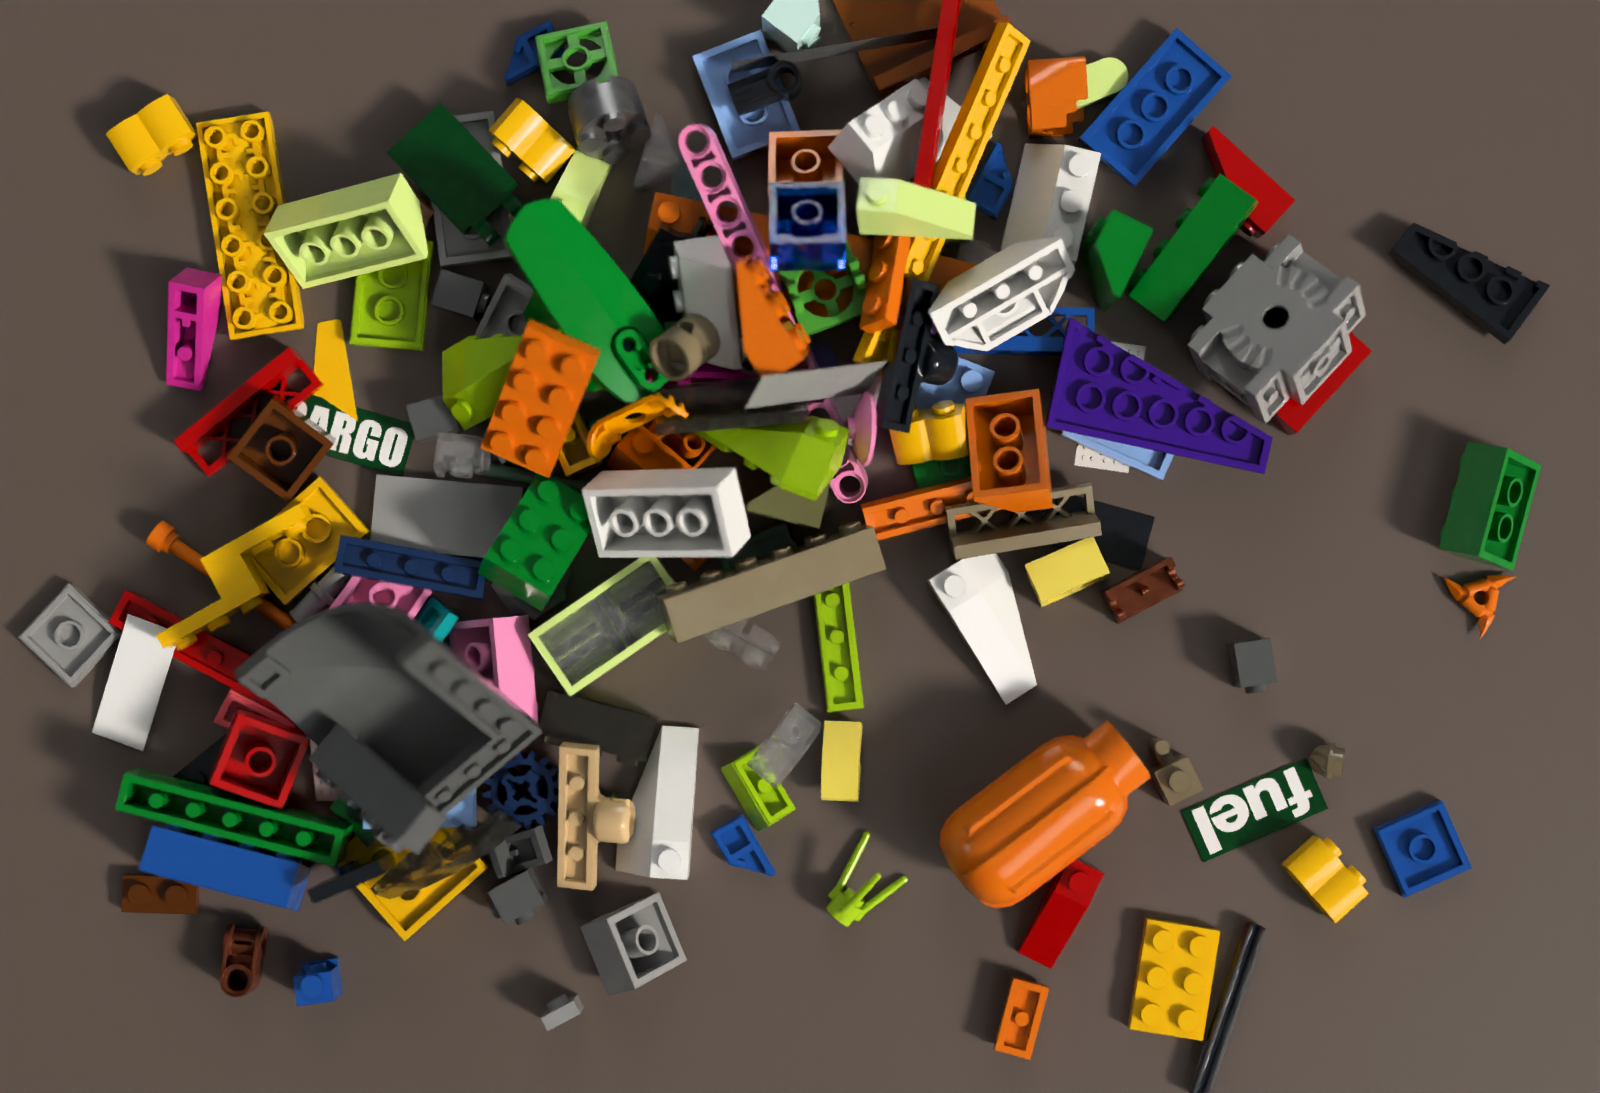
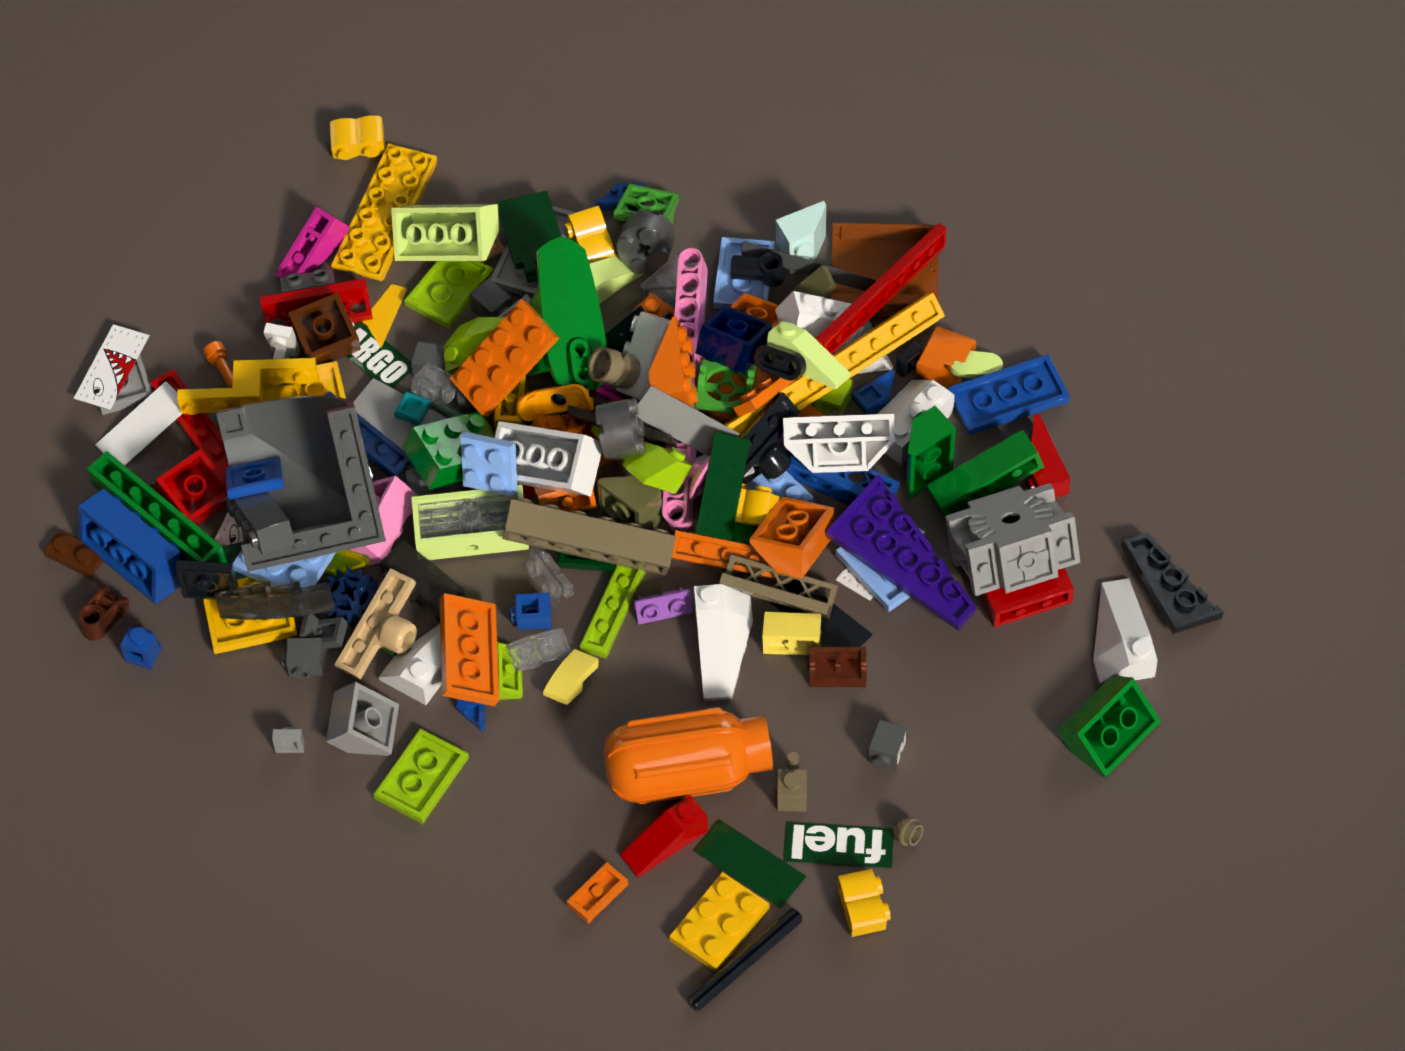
camera: 30 degrees right, 30 degrees down
lime plant [826,831,908,927] -> none
blue tile [1372,799,1472,898] -> none
orange piece [1443,575,1517,639] -> none
none -> white sticker [74,324,150,410]
none -> blue tile [225,456,284,500]
none -> white plate [263,323,301,359]
none -> dark grey hinge [280,269,335,293]
none -> lime tile [373,728,469,824]
none -> teal tile [394,392,431,426]
none -> orange plate [439,593,499,707]
none -> light blue plate [461,432,518,497]
none -> blue brick [511,593,552,631]
none -> flat silver brick [596,398,646,460]
none -> medium lavender hinge [633,587,693,625]
none -> dark green sticker [694,819,806,908]
none -> dark green sticker [696,432,751,541]
none -> black plate [753,343,806,381]
none -> olive tile [784,265,837,299]
none -> black tile [896,341,922,378]
none -> white wedge [1093,578,1158,686]

